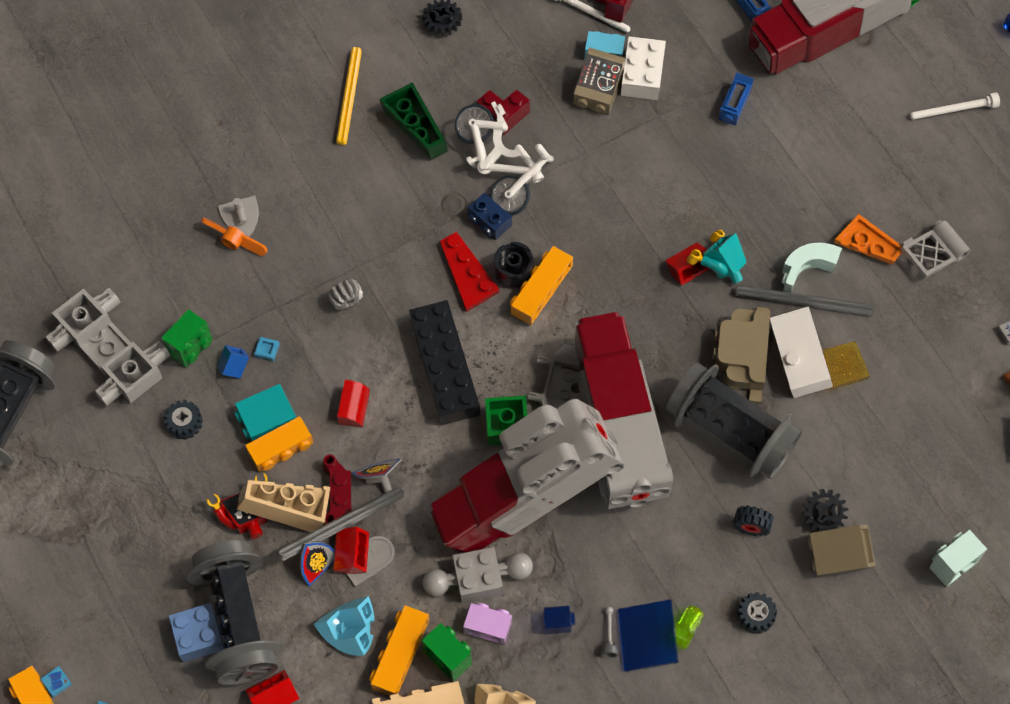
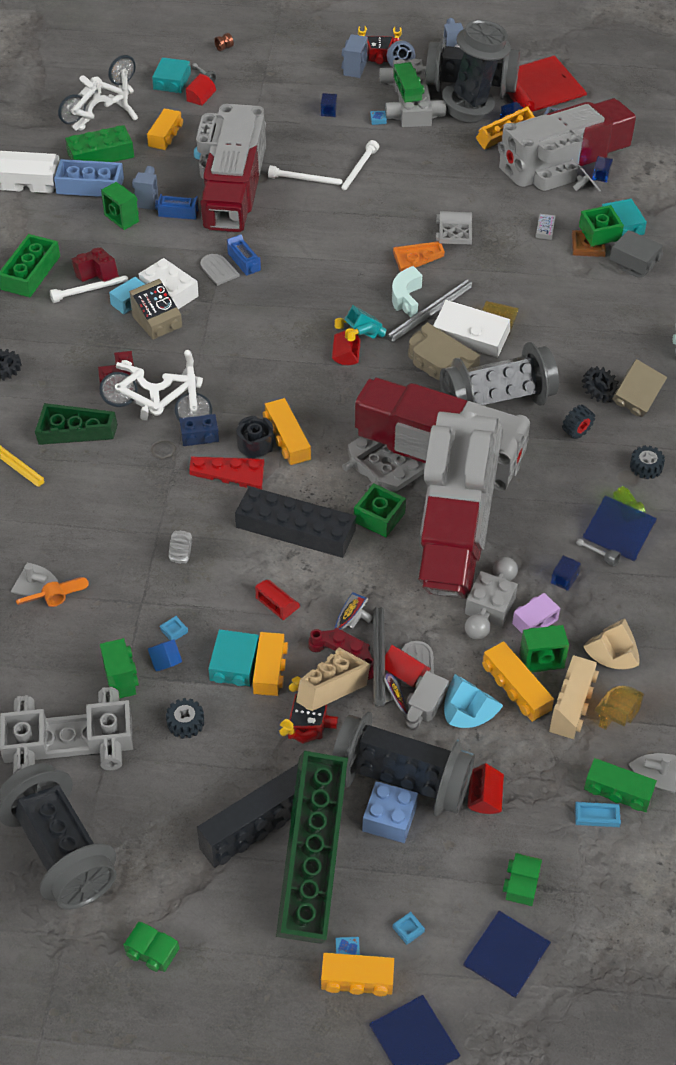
camera: 55 degrees left, 15 degrees down
none -> black brick [197,764,298,868]
none -> light grey window [200,254,240,286]
none -> white piece [268,165,342,185]
none -> dark green brick [276,751,348,944]
none -> light grey hinge [406,671,449,730]

